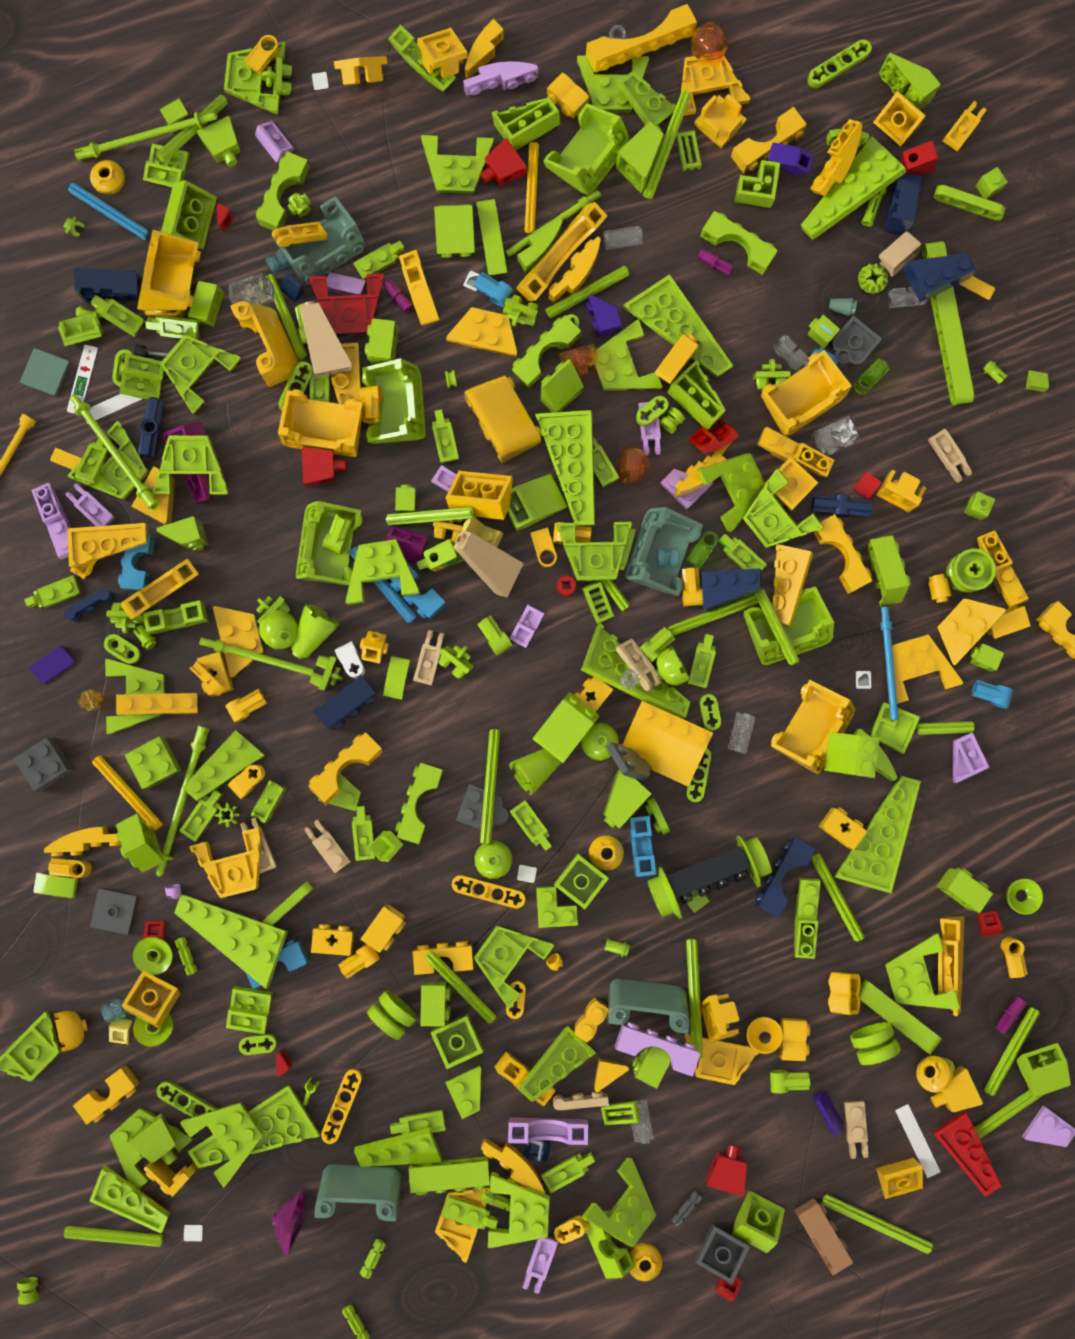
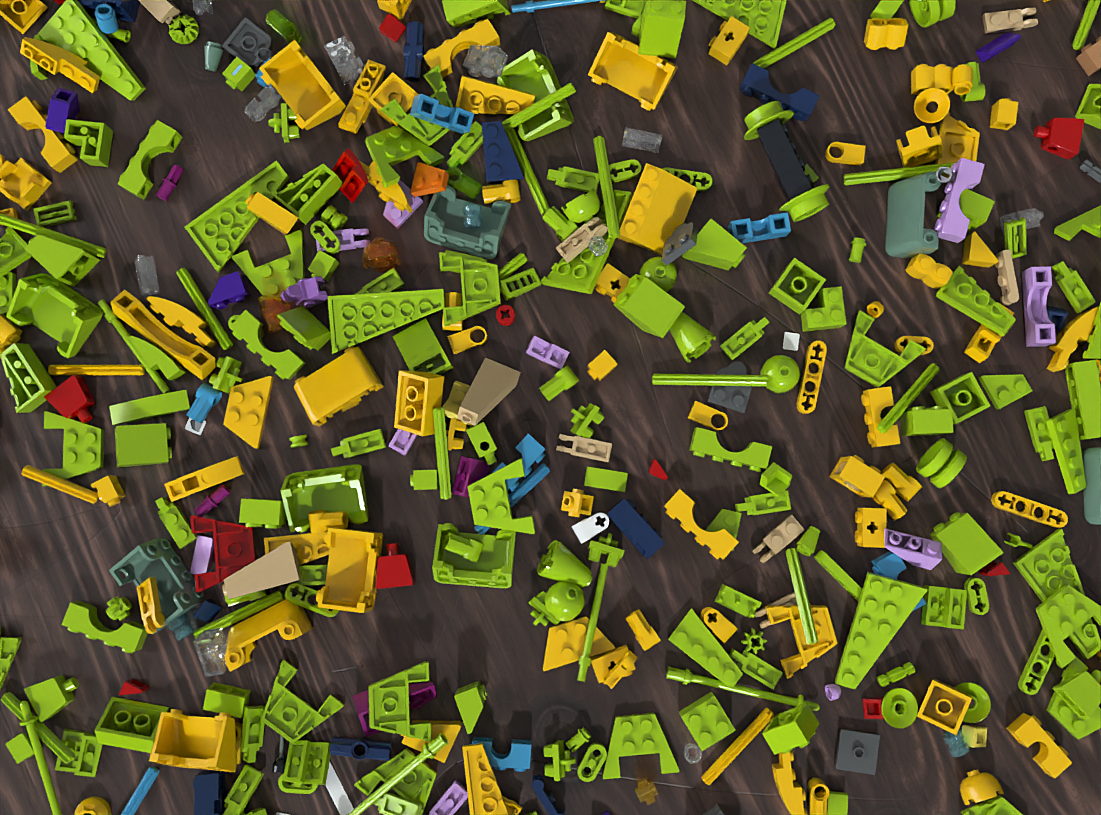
camera: 85 degrees left, 0 degrees up
yellow arch [116,693,198,716] -> none
yellow arch [120,558,199,620] -> none
lime arch [143,600,209,635] -> none
lavender slope [255,121,294,162] -> none
yellow piece [589,835,624,871] -> none
lime plate [644,797,670,835] -> none
lime slope [794,878,821,959] -> none
sticker [856,671,871,689] -> none
none -> yellow axle [21,465,99,504]
none -> yellow brick [91,475,126,507]
none -> dark azure brick [95,4,119,34]
none -> medium lavender hinge [281,277,328,308]
none -> lime brick [308,250,339,282]
none -> dark azure arch [410,94,474,134]
none -> orange wing [410,162,449,197]
none -> clear brick [463,45,509,78]
none -> yellow brick [587,350,618,381]
none -> lime axle [593,136,620,239]
none -> red slope [648,459,668,480]
none -> clear bush [683,743,702,764]
none -> yellow piece [688,401,728,431]
none -> lime axle [786,548,818,644]
none -> lime cone [796,526,820,556]
none -> yellow piece [825,142,866,166]
none -> yellow piece [881,462,922,501]
none -> lavender slope [884,528,942,570]
none -> lime slope [929,512,1003,575]
none -> hinge [936,166,953,183]
none -> yellow brick [952,64,973,95]
none -> yellow brick [989,98,1018,130]

